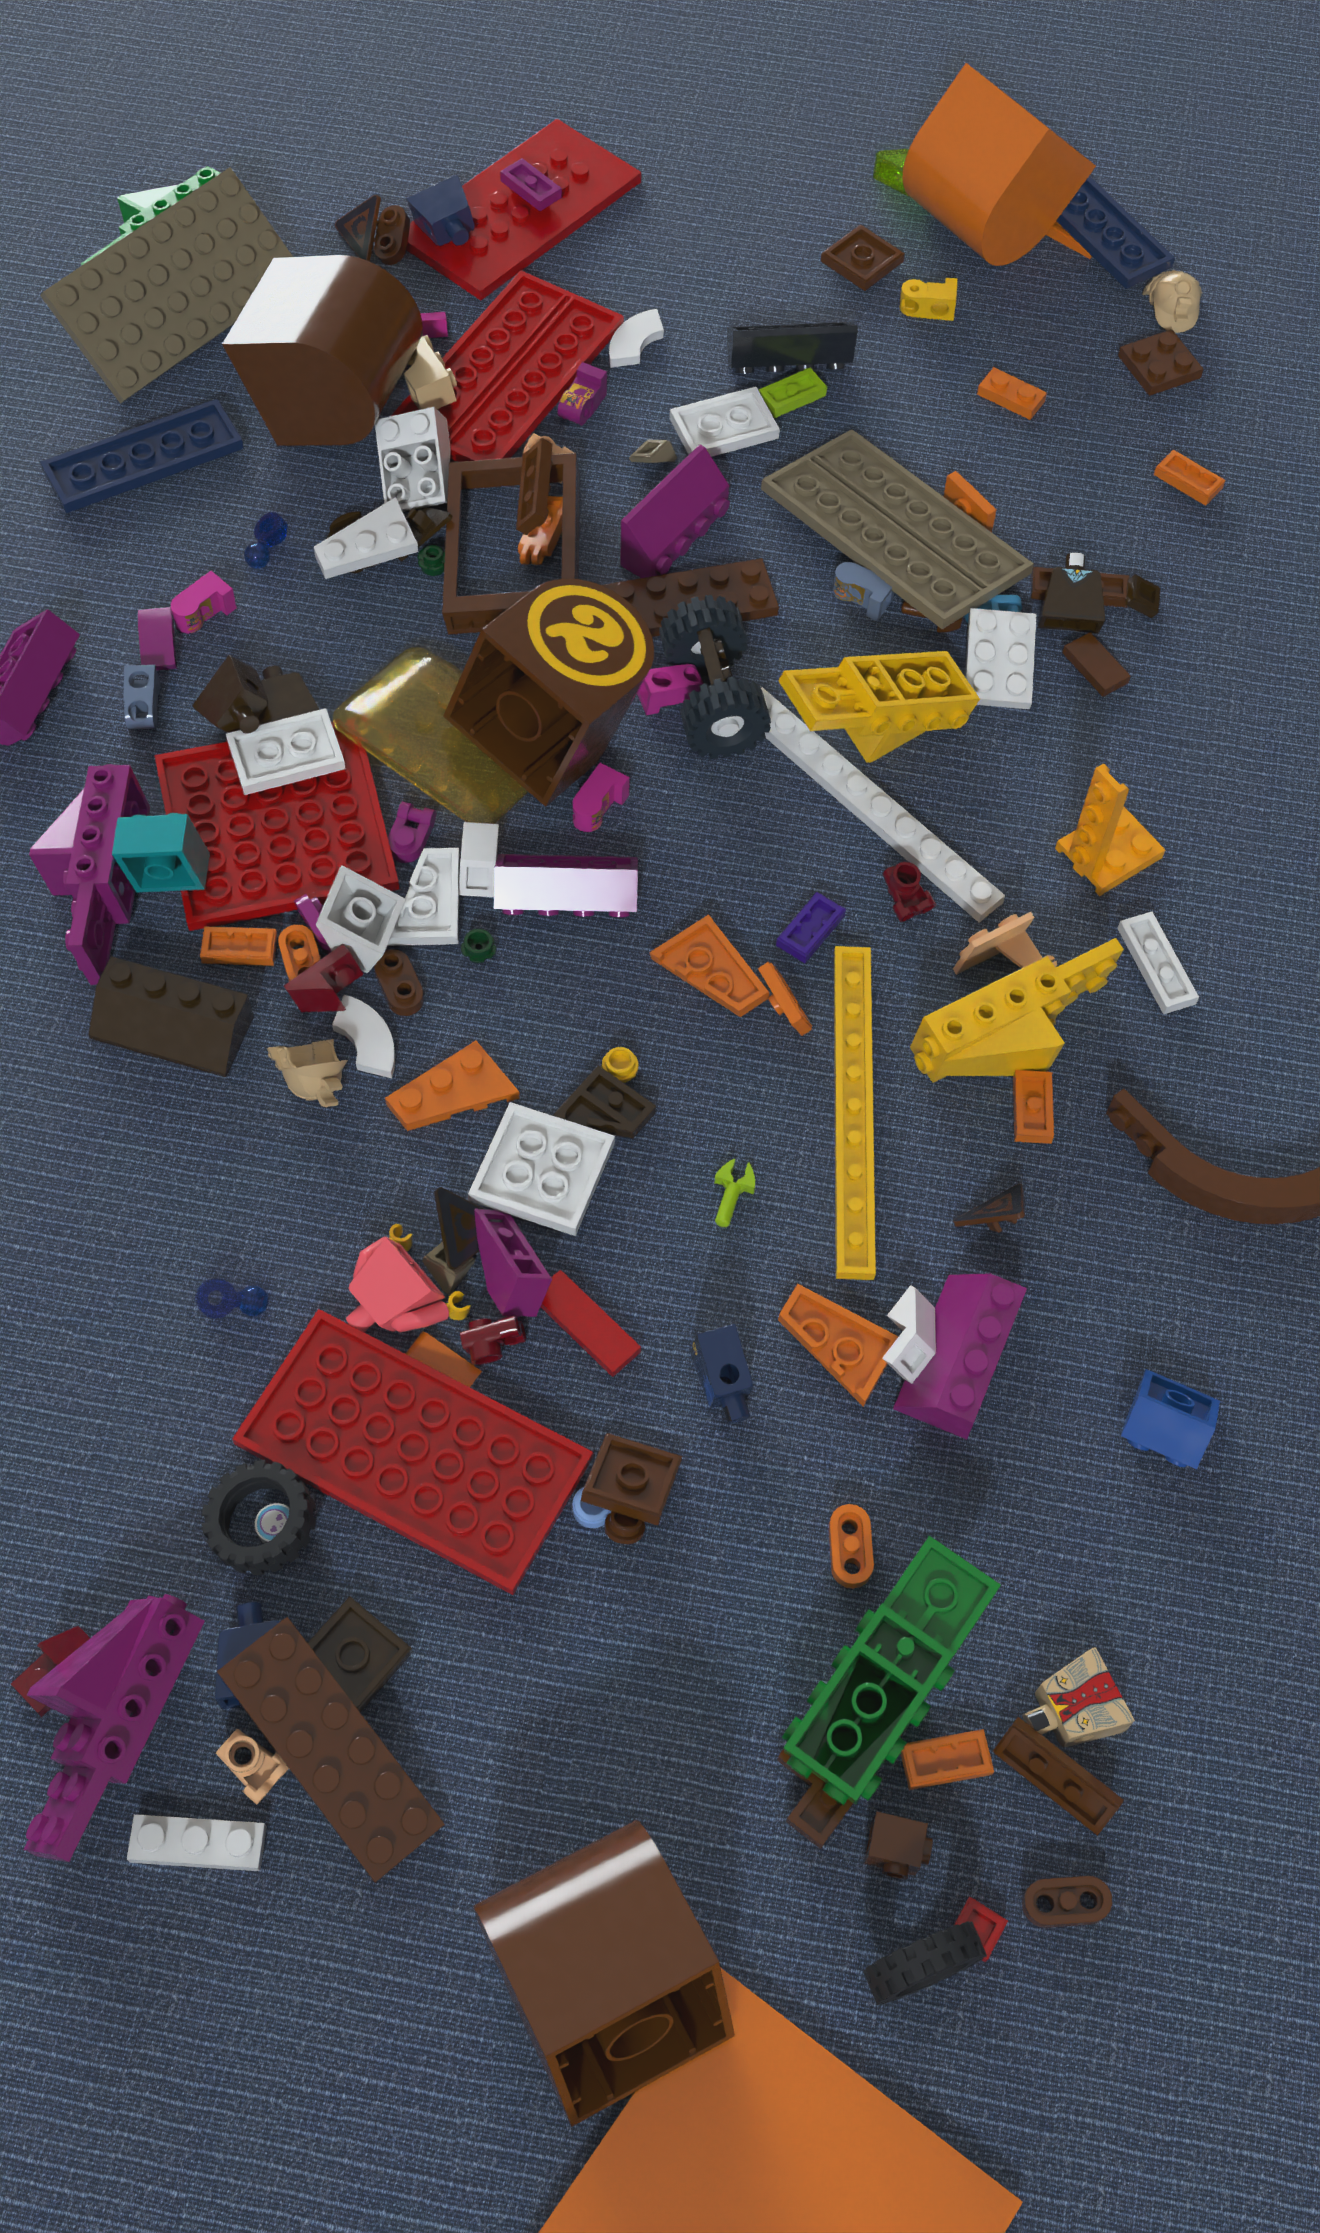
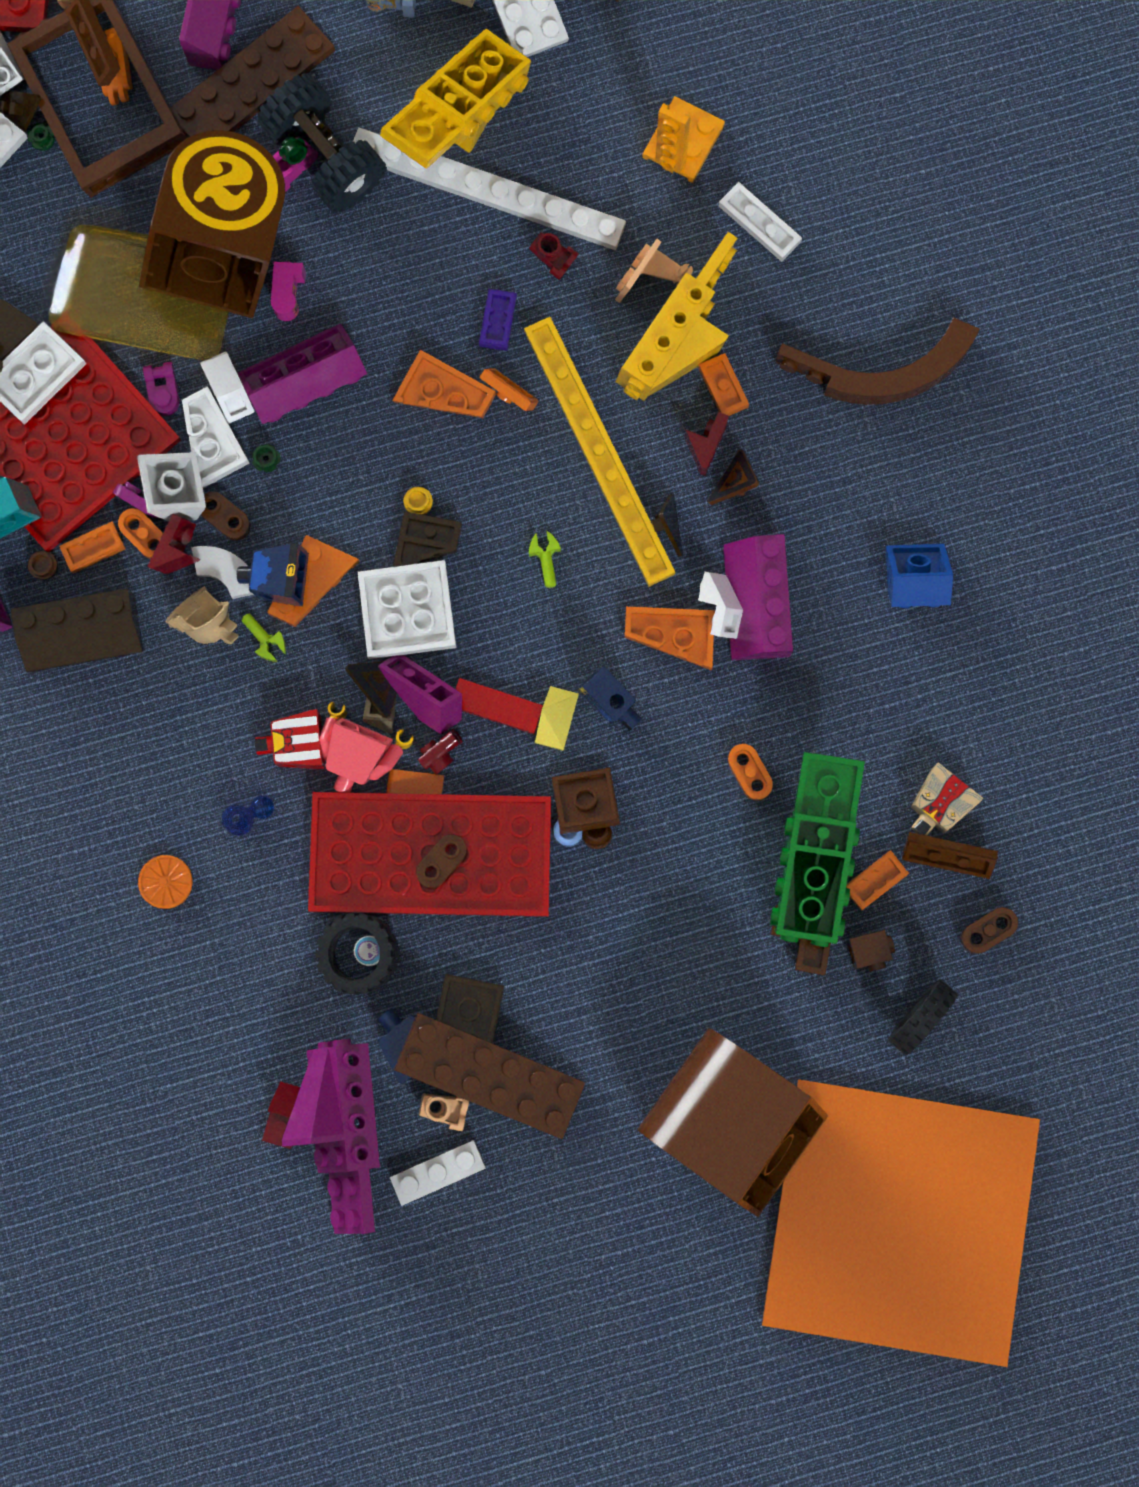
camera: 20 degrees left, 20 degrees up
red tile [953,1896,1008,1962] -> none
none -> reddish brown plate [28,551,58,580]
none -> orange wheel [138,855,193,909]
none -> dark blue torso [236,543,309,606]
none -> lime bar [241,613,286,662]
none -> torso [255,709,326,769]
none -> dark green plate [279,137,307,165]
none -> reddish brown plate [416,835,467,888]
none -> light yellow slope [535,686,579,751]
none -> dark brown piece [652,494,683,557]
none -> dark red slope [684,412,729,476]

